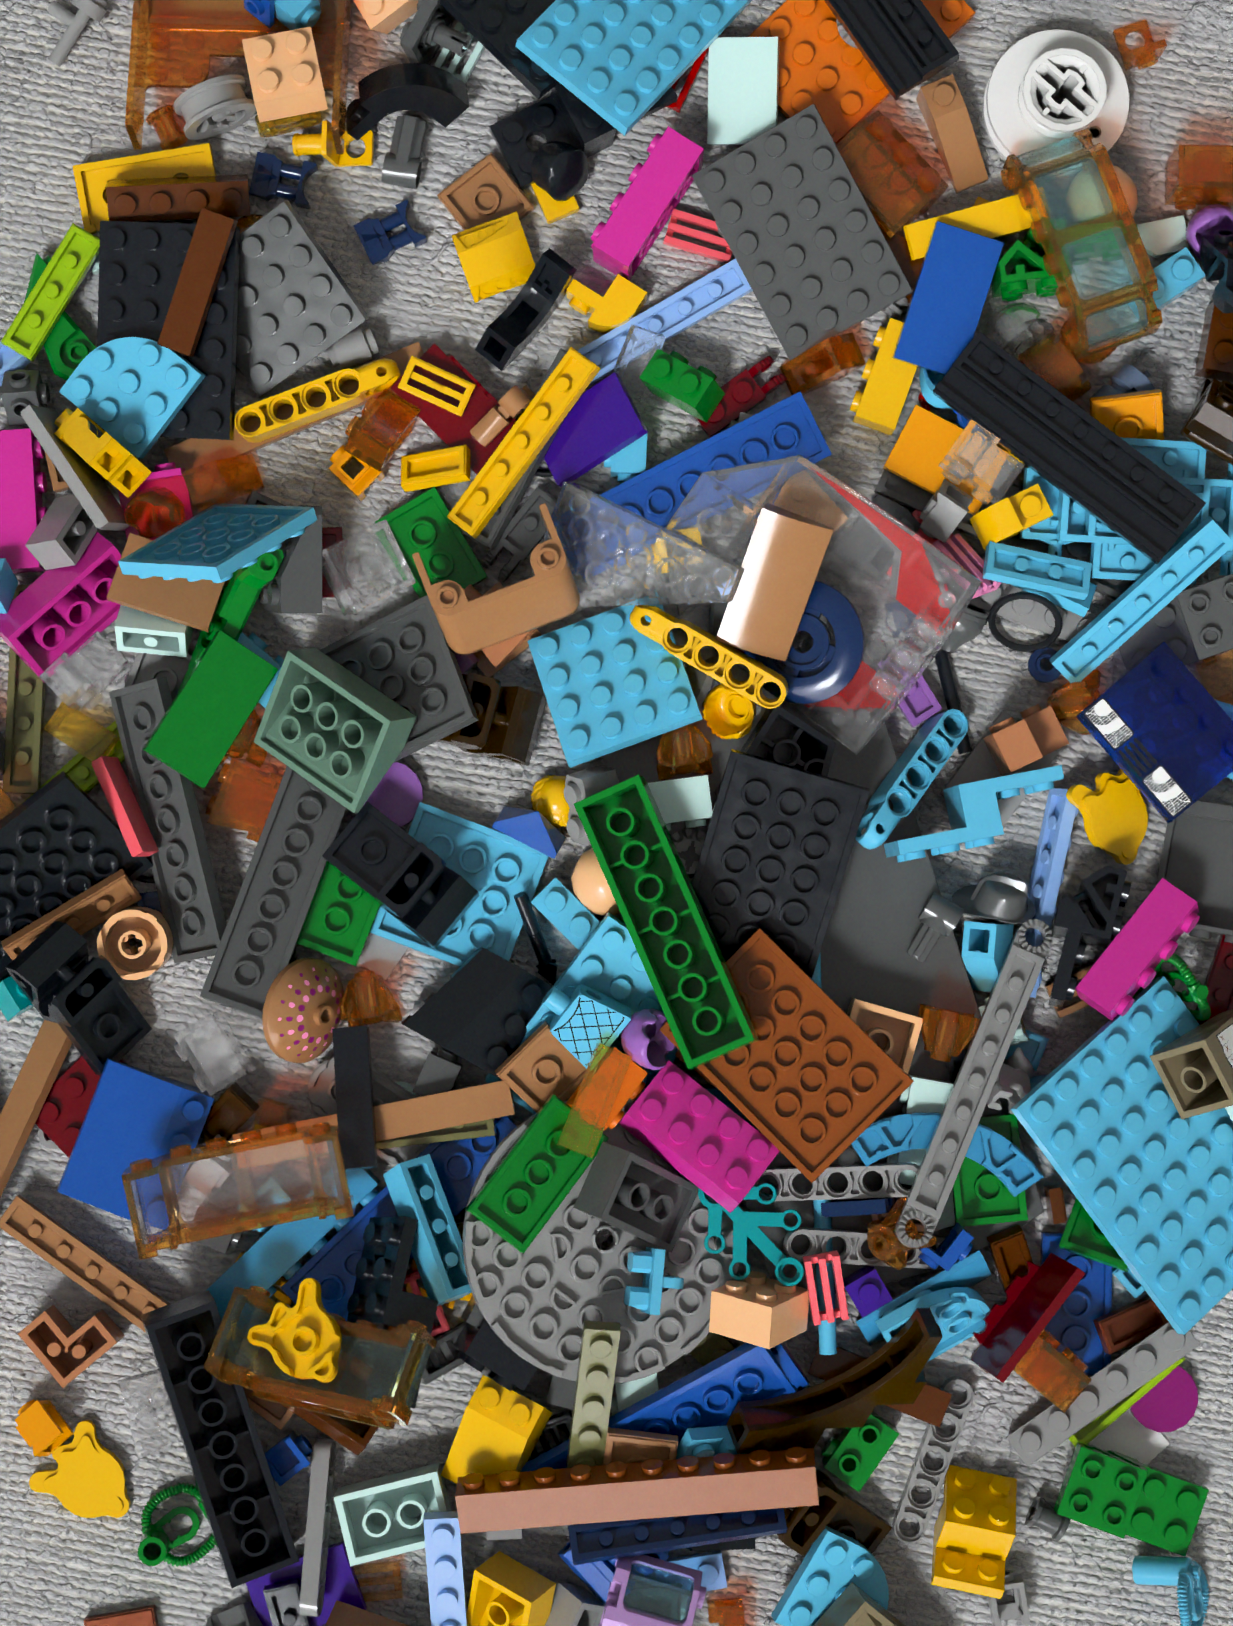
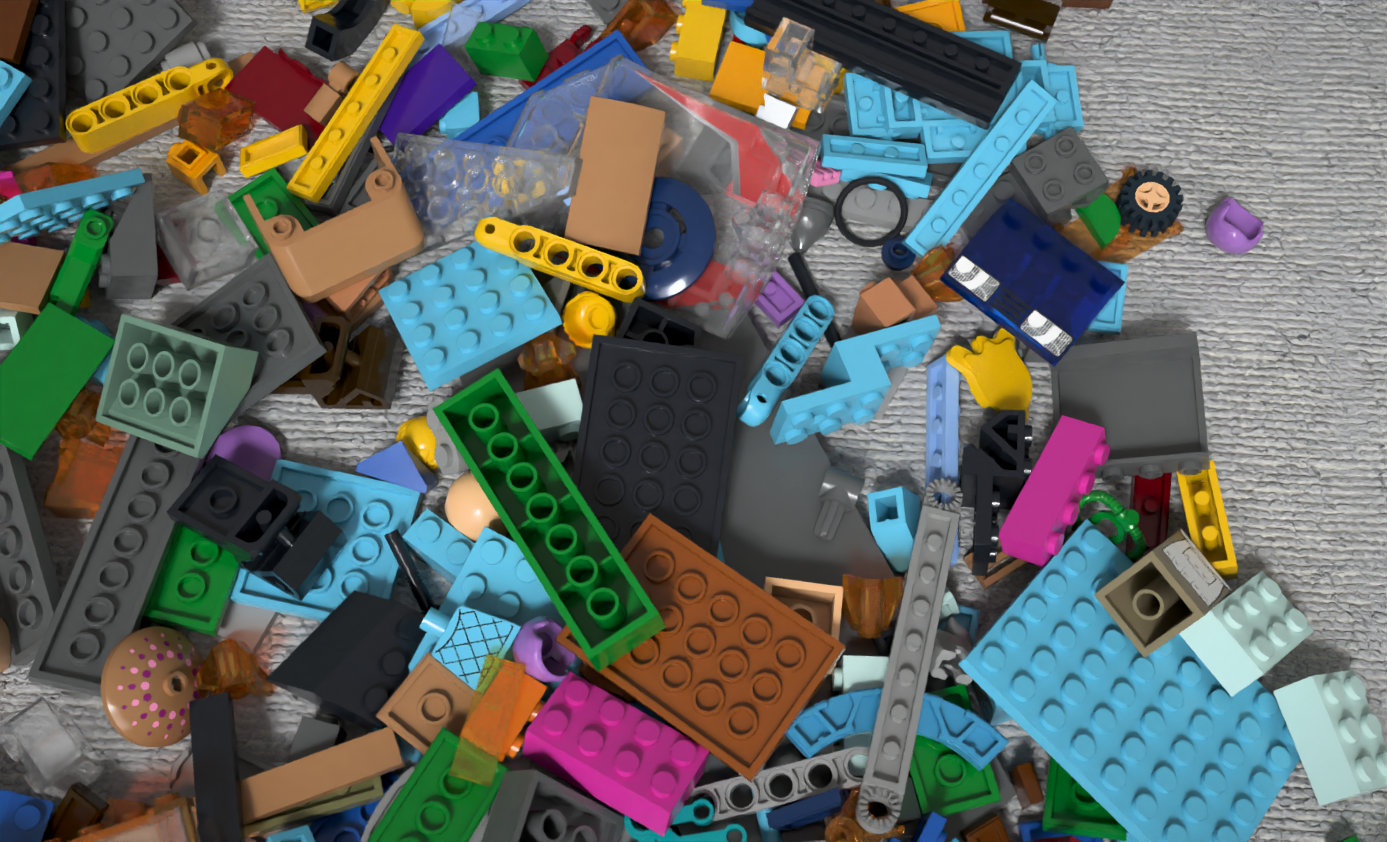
camera: 20 degrees left, 20 degrees down
yellow tile [398,356,476,417] -> none
dark grey piece [952,872,1036,924] -> none
yellow brick [969,483,1053,550] -> none

